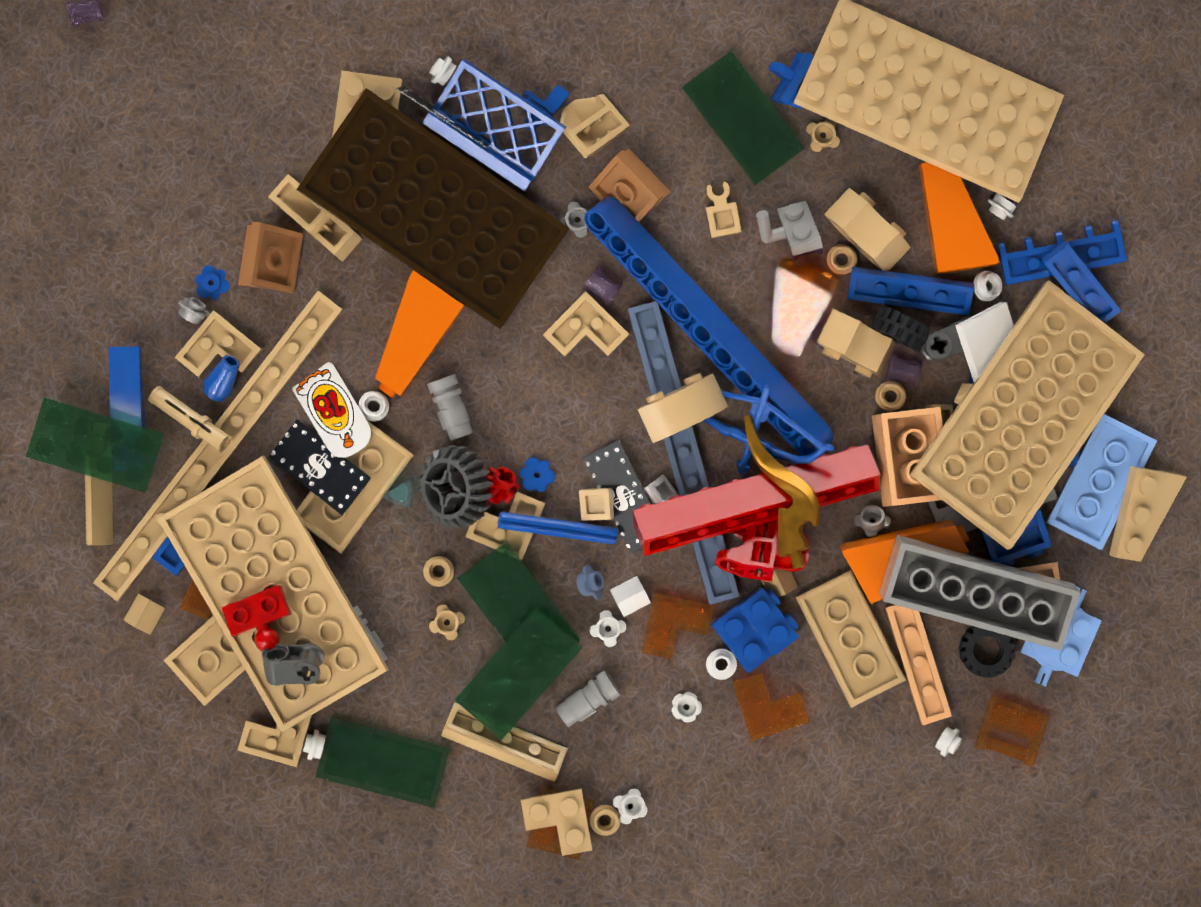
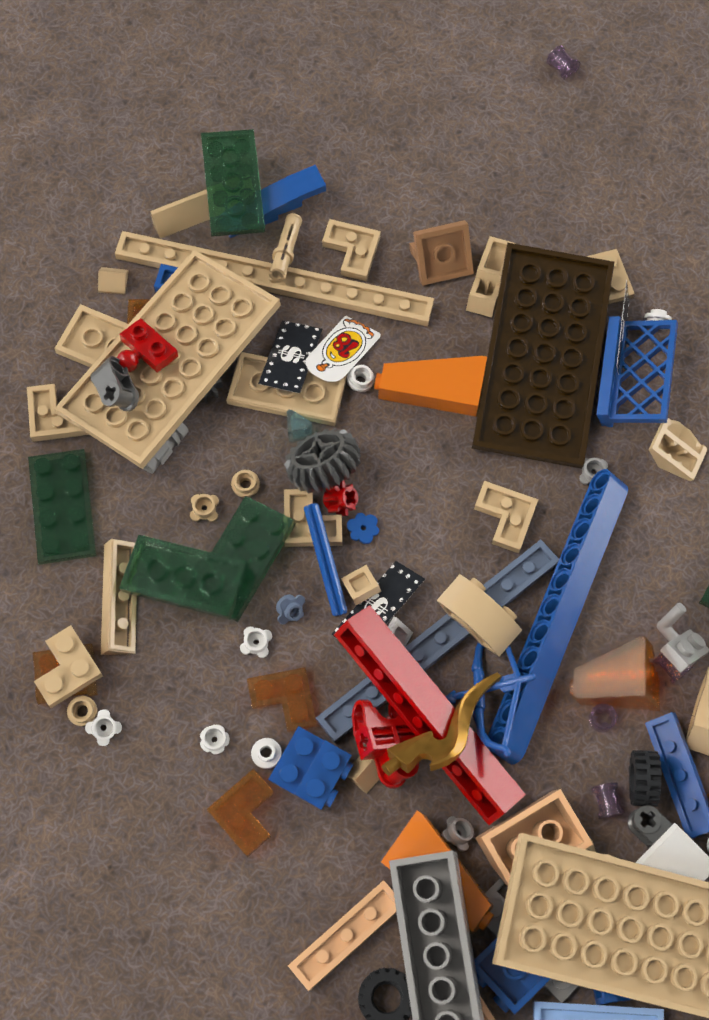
camera: 65 degrees right, 20 degrees down
light grey plate [178,297,210,324] -> none
blue plant [195,265,230,300] -> none
blue cone [203,355,240,401] -> none
white plate [303,729,326,760] -> none
light grey axle [427,374,473,441] -> none
blue piece [521,85,570,131] -> none
light grey axle [555,670,621,727] -> none
clear purple bush [583,267,623,306] -> none
medium nougat bracket [589,148,671,223] -> none
white slope [610,576,651,617] -> none
tan plate [706,182,742,239] -> none
tan plate [795,570,906,708] -> none
tan brick [817,309,896,378] -> none
tan plate [826,244,857,275] -> none
tan plate [875,381,906,412] -> none
white plate [935,727,962,757] -> none

